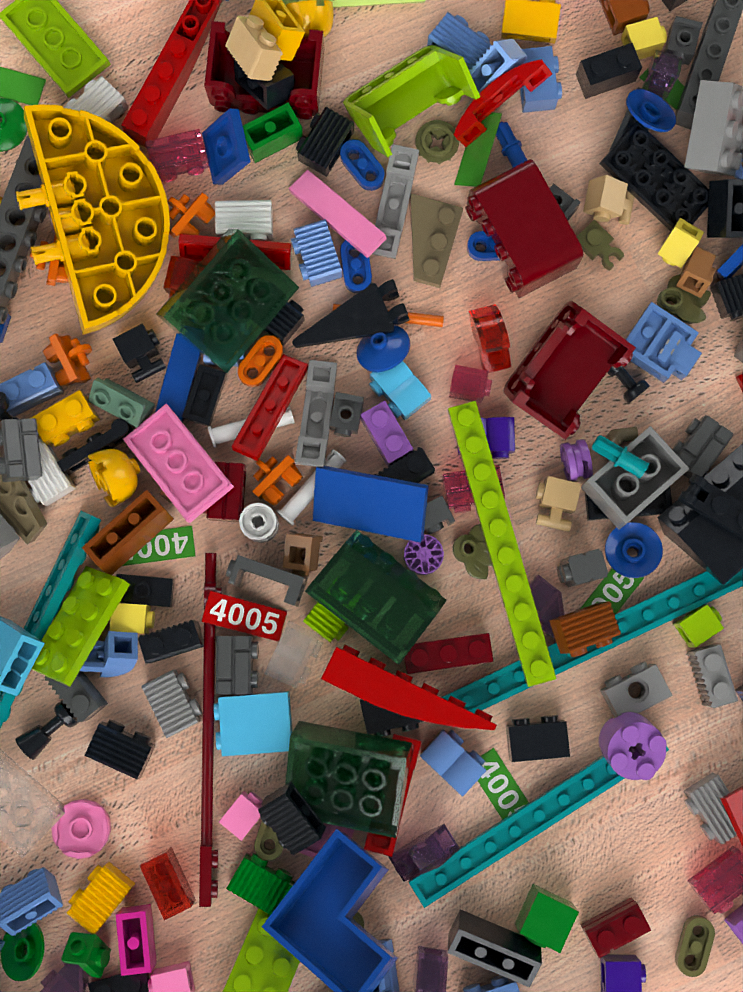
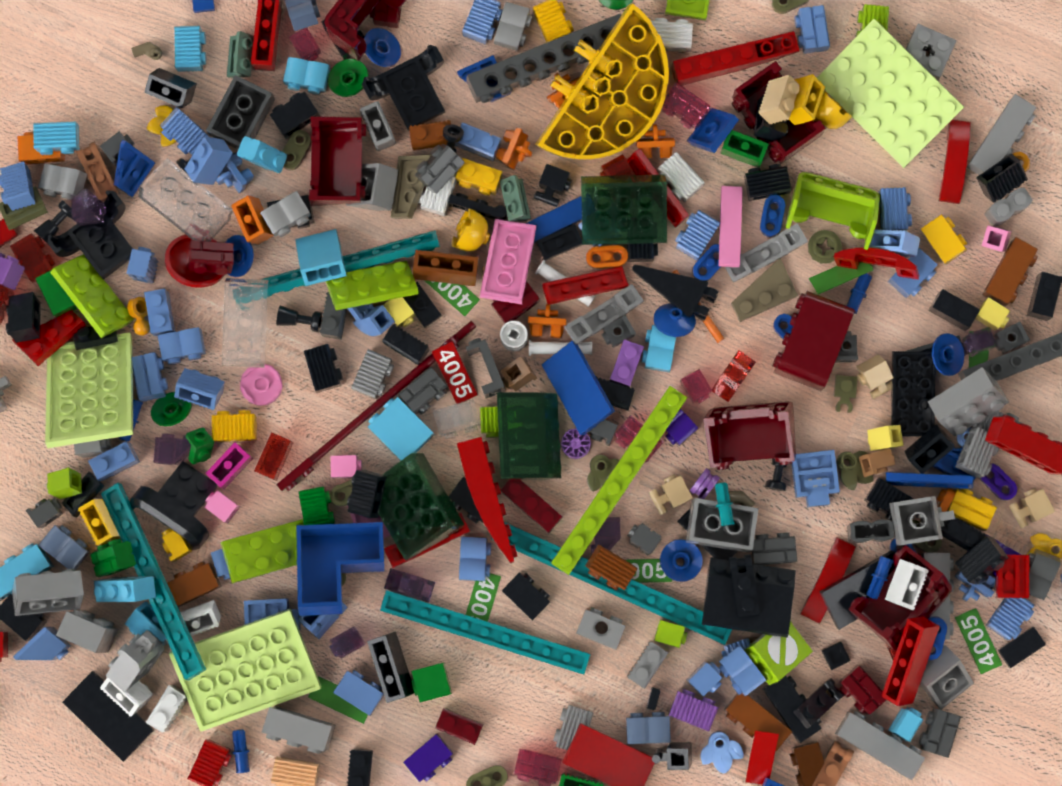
camera: 55 degrees right, 0 degrees up
medium lavender brick [599,712,667,780] -> none

